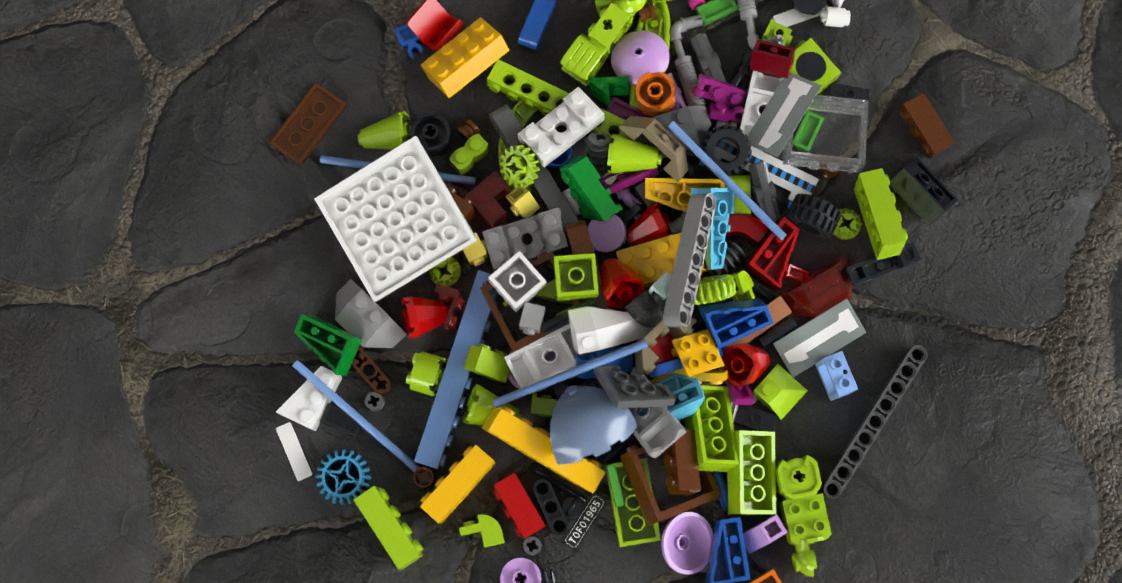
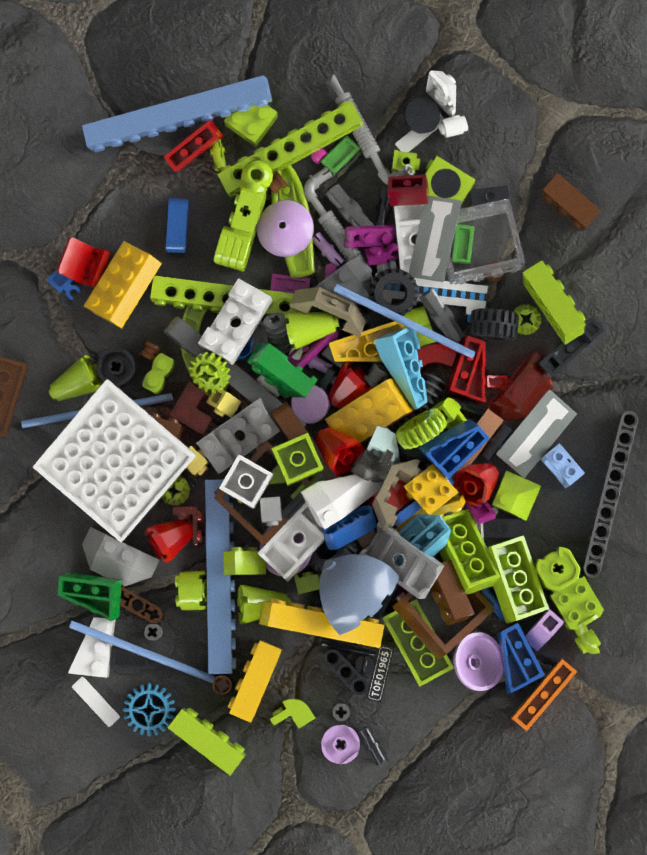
camera: 15 degrees left, 5 degrees up
medium blue piece [492,339,648,407] -> none
red brick [492,473,546,539] -> none
green slope [589,76,630,107] -> none
dark grey plate [593,364,675,409] -> none
bright green tile [606,464,624,507] -> none
orange brick [635,71,676,117] -> none
light grey beam [663,193,716,327] -> none
black slope [890,158,958,226] -> none

